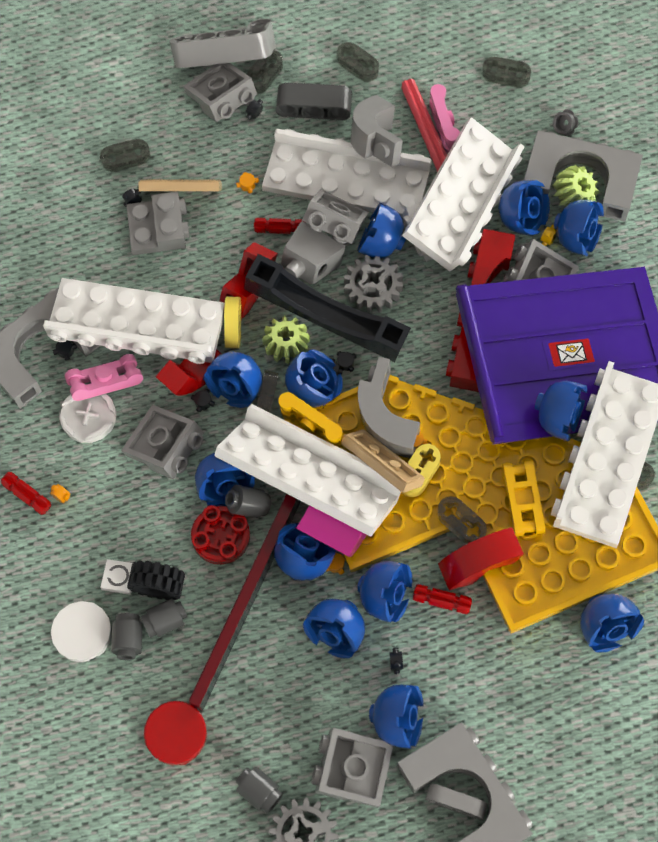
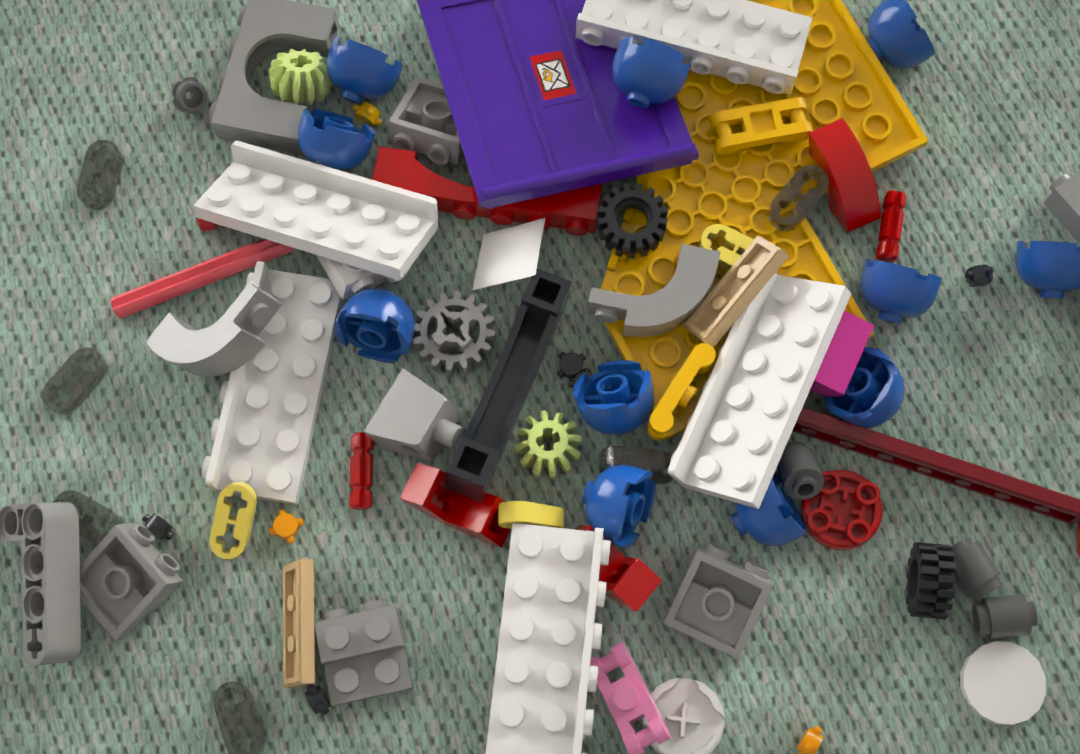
camera: 95 degrees left, 5 degrees up
white tile [100,559,133,595] -> none
black piece [191,389,215,412] -> none
dark grey beam [275,83,353,120] -> none
light grey plate [302,189,369,244] -> none
blue cylinder [303,599,365,658] -> none
bright pink plate [429,84,460,154] -> none
none -> light yellow beam [210,482,257,559]
none -> white sticker [472,218,545,291]
none -> black tyre [597,183,668,259]

